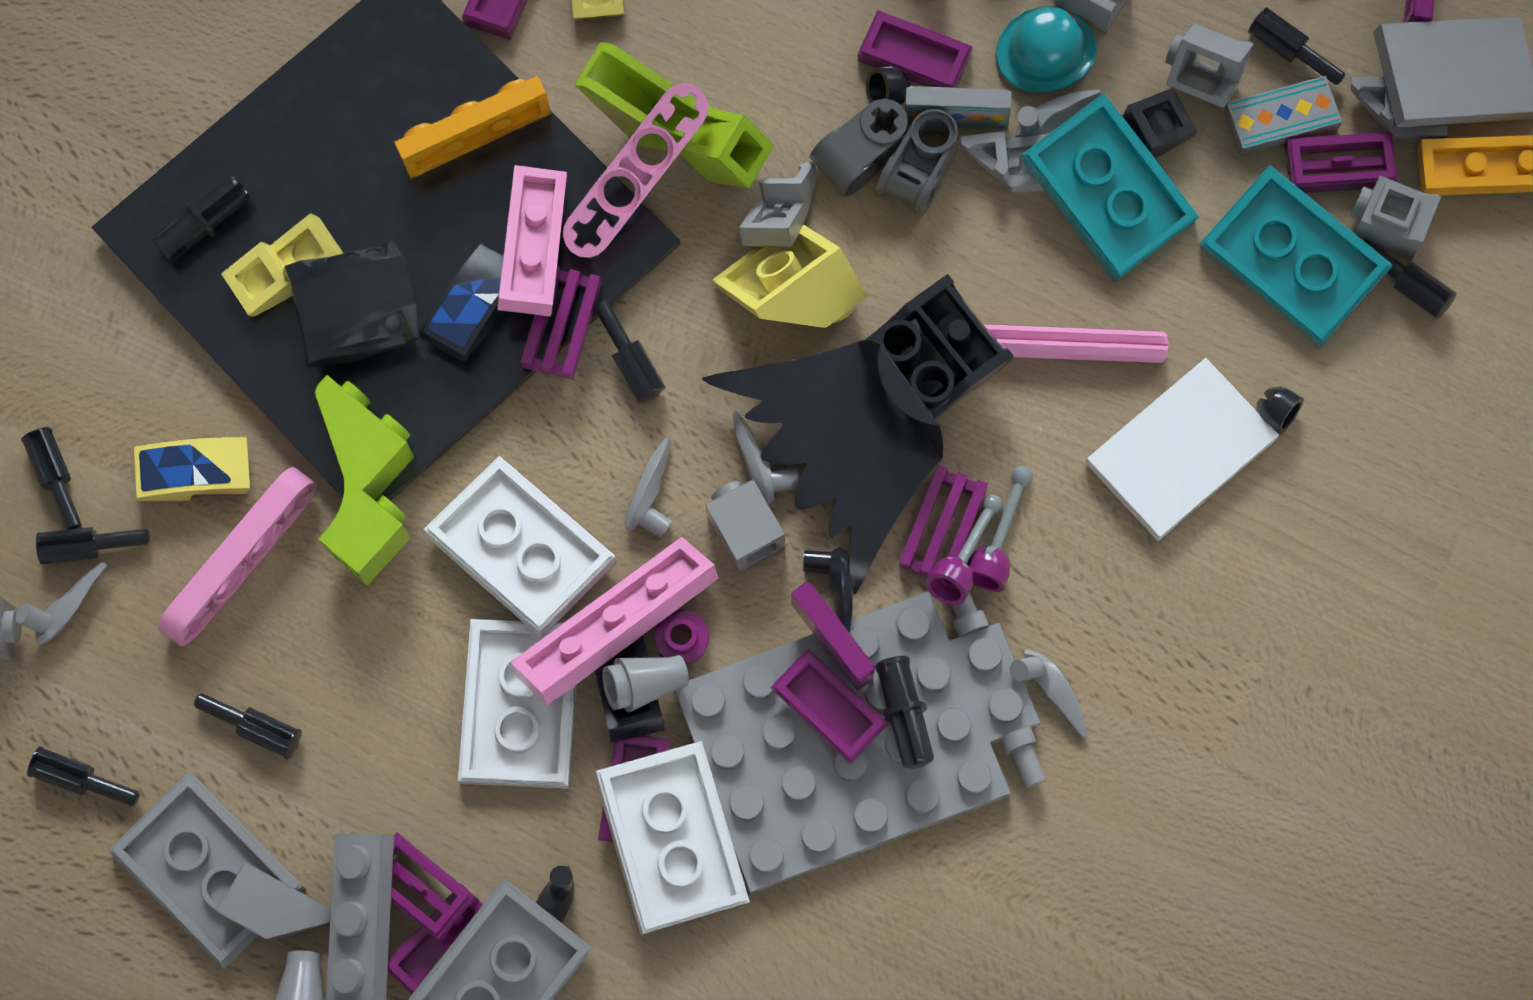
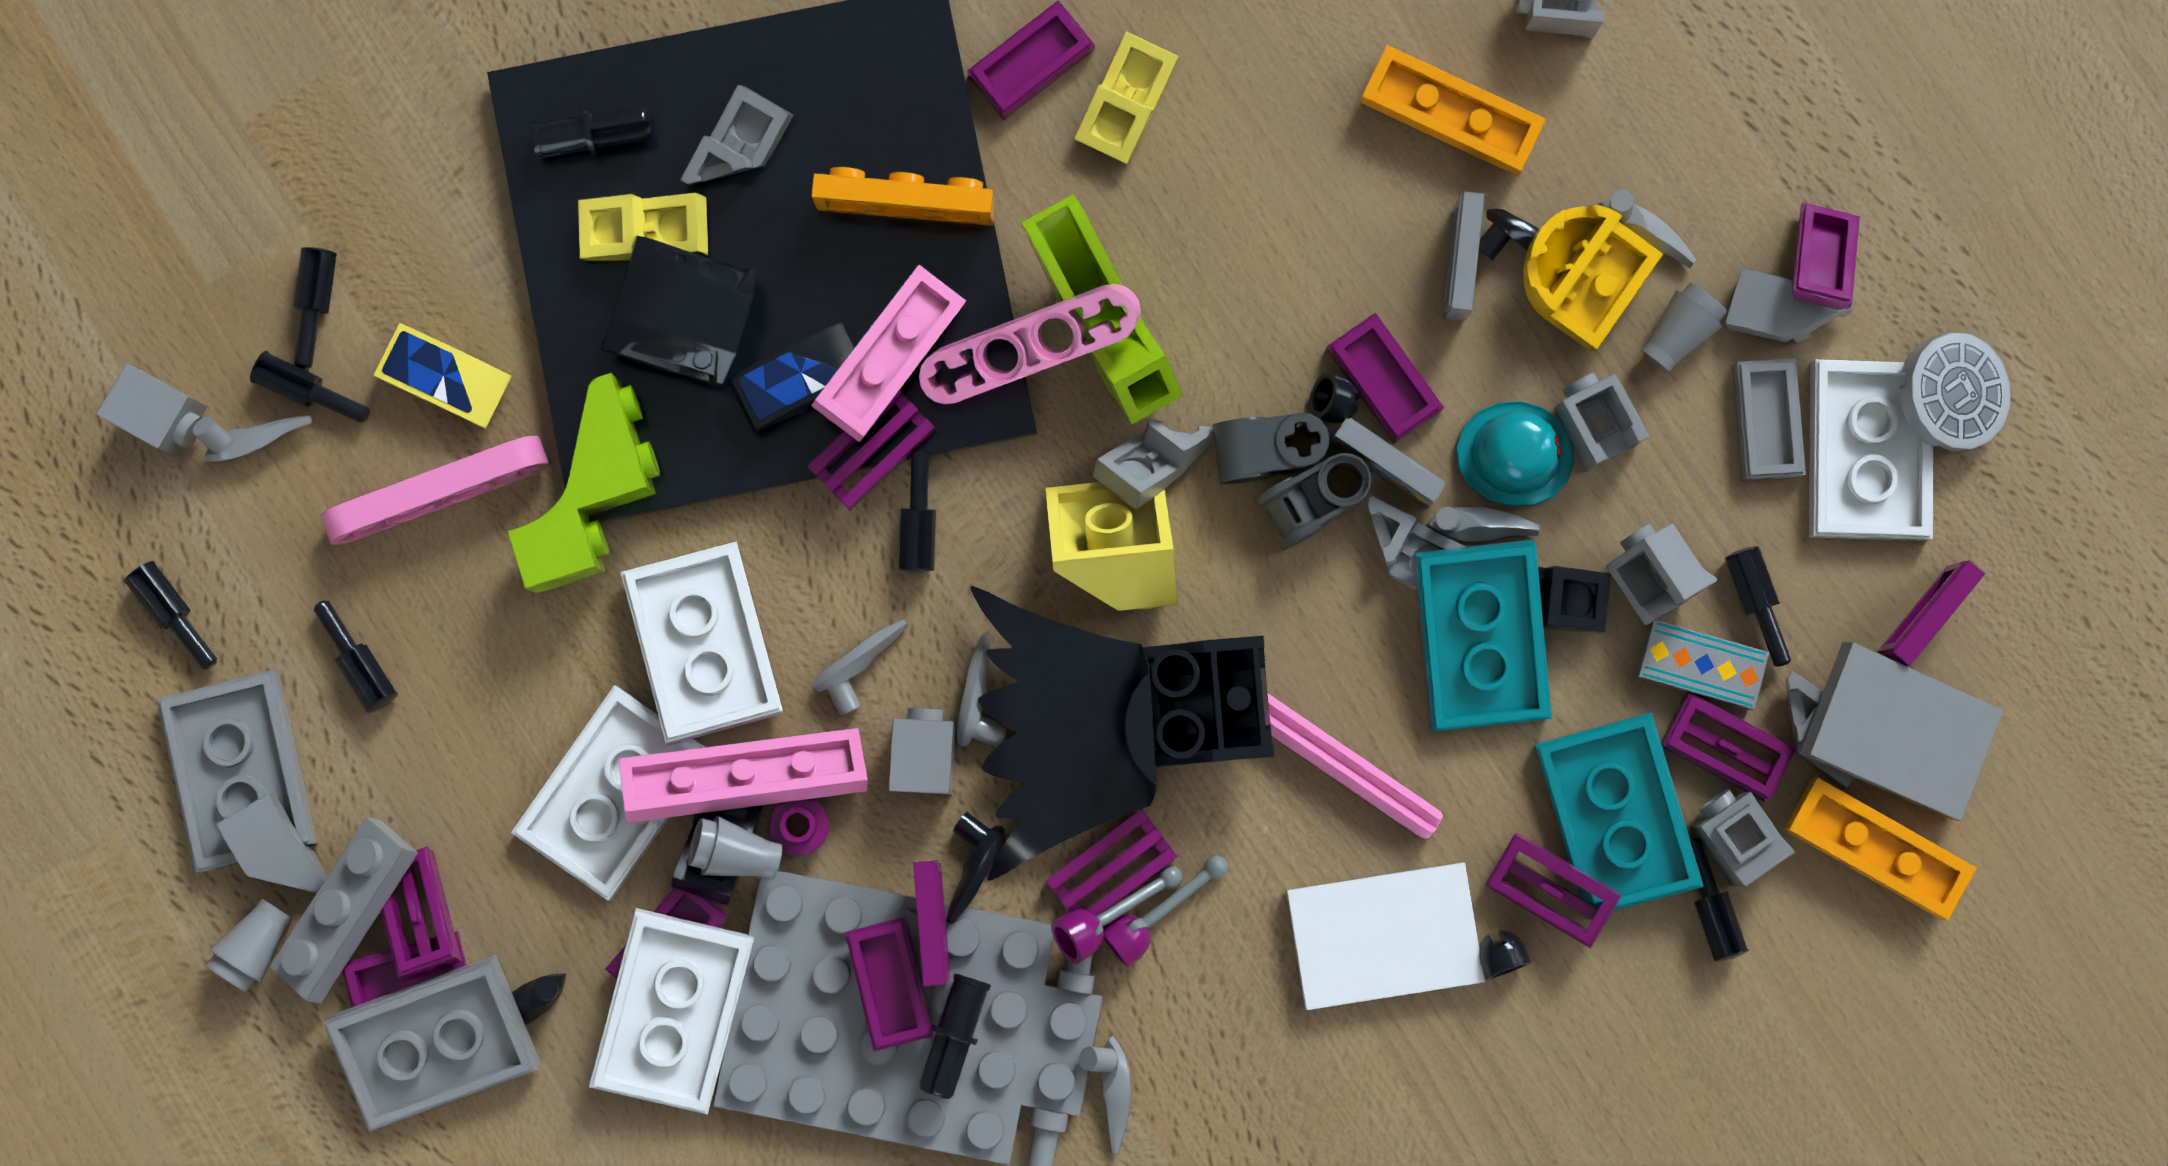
camera: 30 degrees right, 10 degrees up
none -> light grey slope [681,85,794,185]
none -> magenta tile [1485,833,1622,948]

